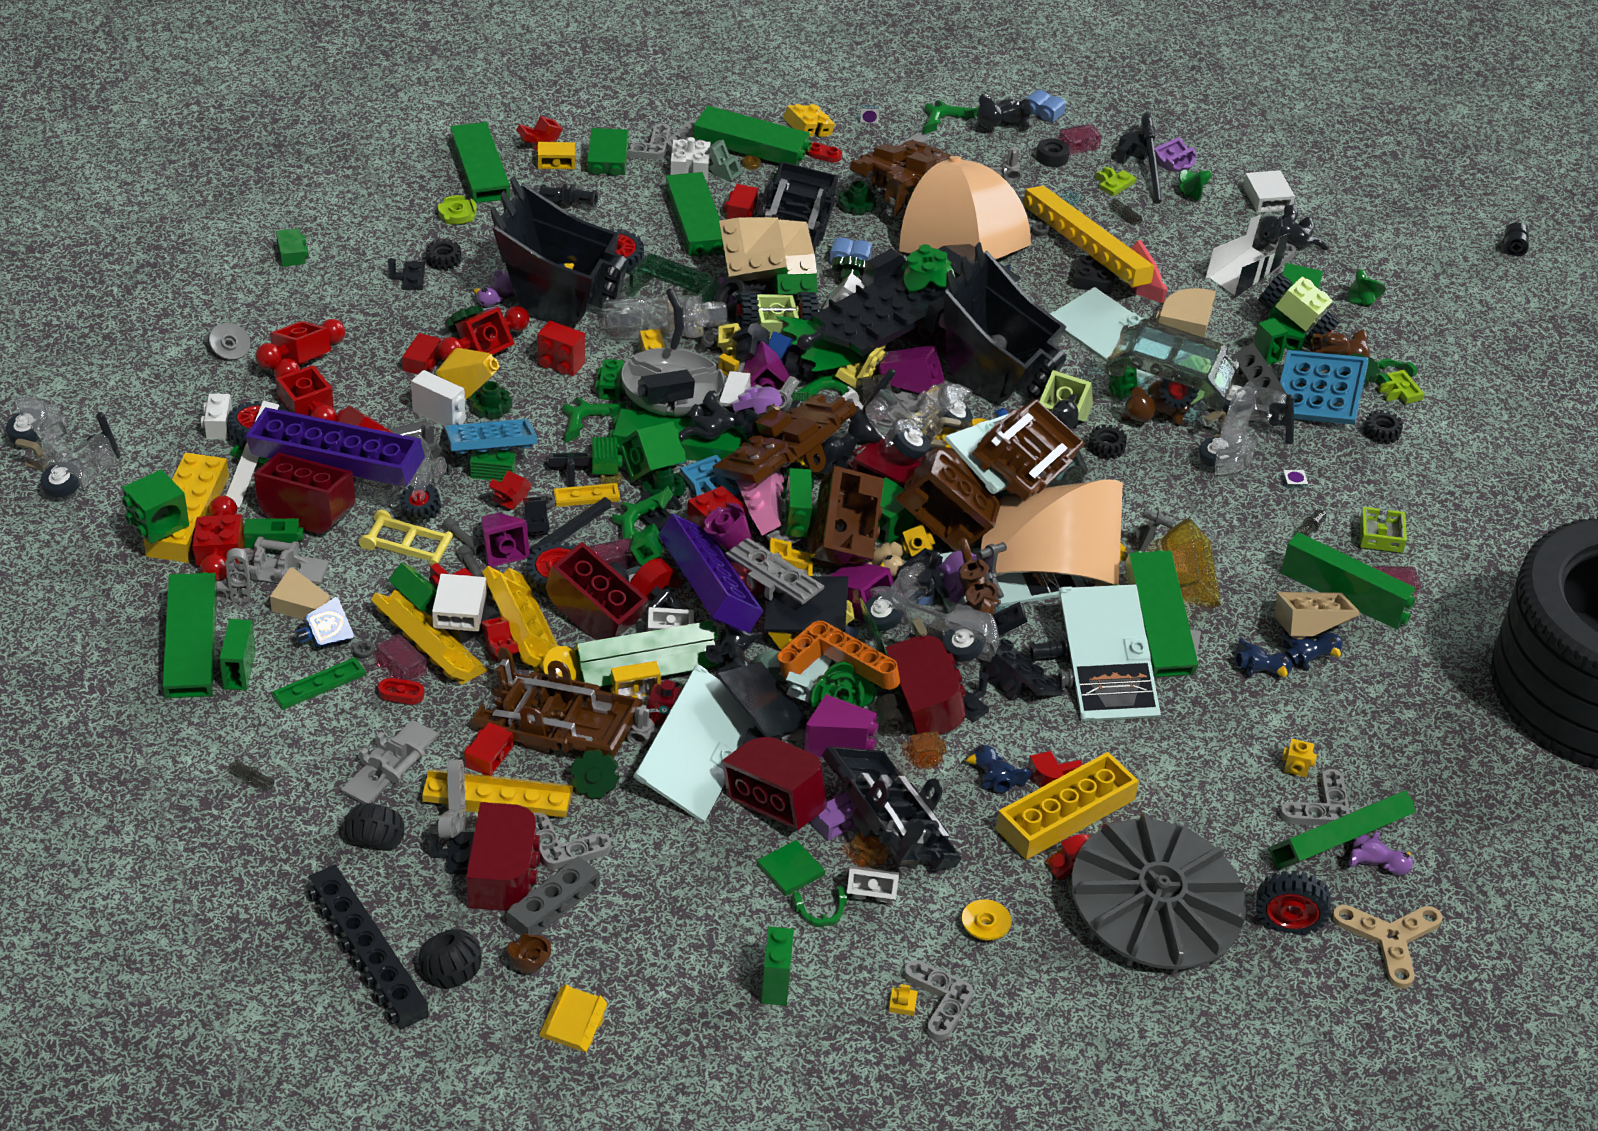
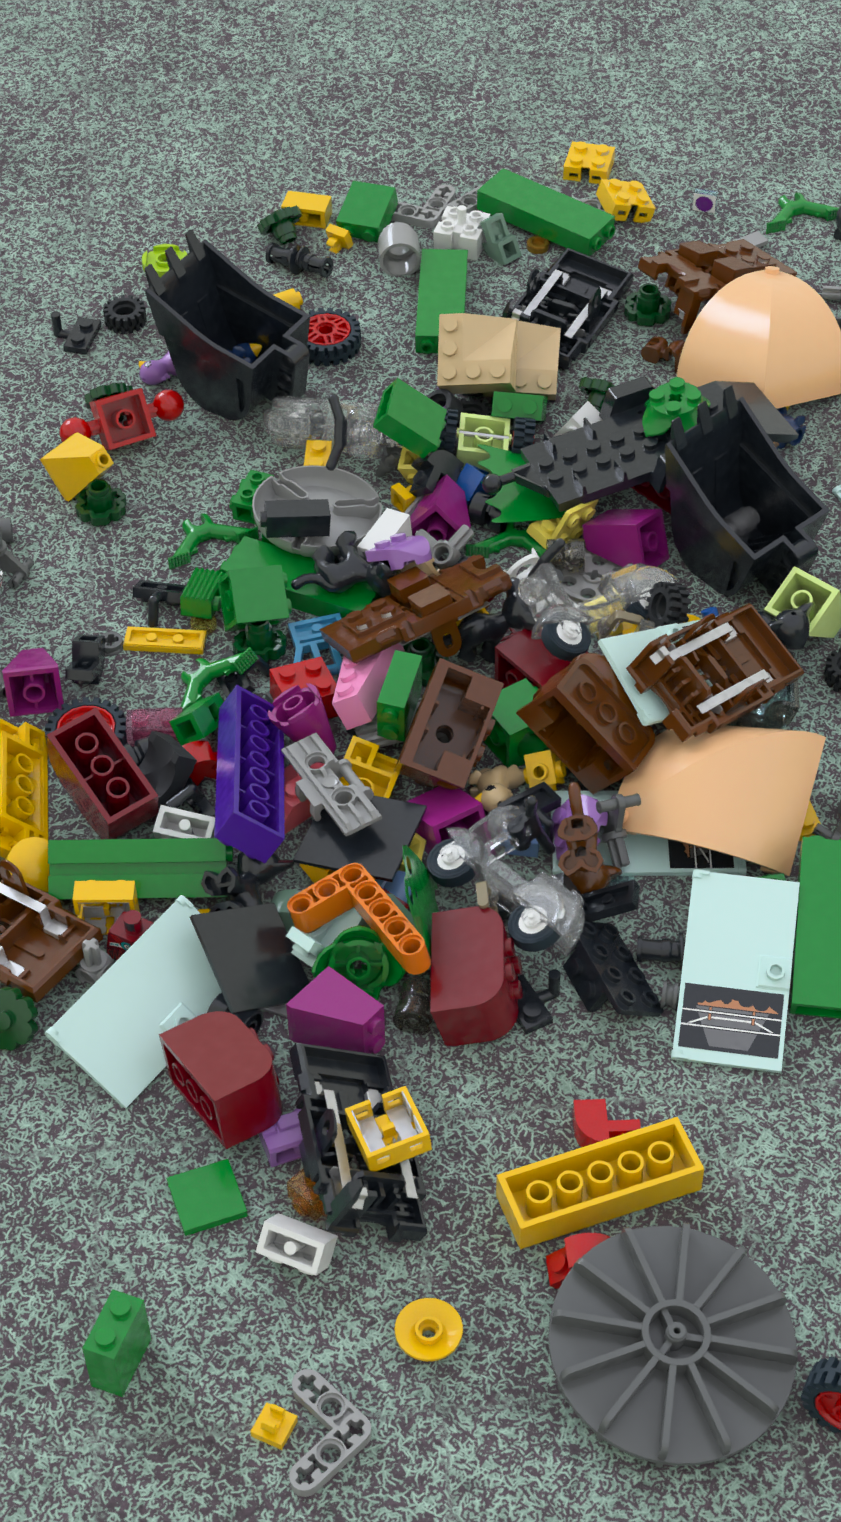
camera: 20 degrees right, 5 degrees up
red brick [402,333,441,375] -> none
white brick [411,370,466,426] -> none
dark azure piece [444,419,537,454] -> none
green brick [450,122,510,203] -> none
green brick [470,449,516,481] -> none
red brick [489,470,532,510] -> none
red brick [516,116,563,150] -> none
black axle [530,497,612,554] -> none
red brick [537,320,585,377] -> none
clear green windscreen [629,254,721,309] -> none
red brick [724,184,758,219] -> none
green piece [792,885,847,927] -> none
red plate [806,142,842,163] -> none
medium blue brick [830,238,872,263] -> none
clear orange brick [909,731,946,769] -> none
dark blue animal [966,745,1032,793] -> none
none -> black brick [138,731,197,807]
none -> dark green plant [257,206,303,245]
none -> yellow tile [325,224,353,254]
none -> yellow piece [345,1086,432,1172]
none -> green brick [373,378,447,459]
none -> light grey piece [378,222,421,276]
none -> yellow piece [563,141,615,184]
none -> reddish brown leg [641,336,685,373]
none -> black tyre [645,581,691,629]

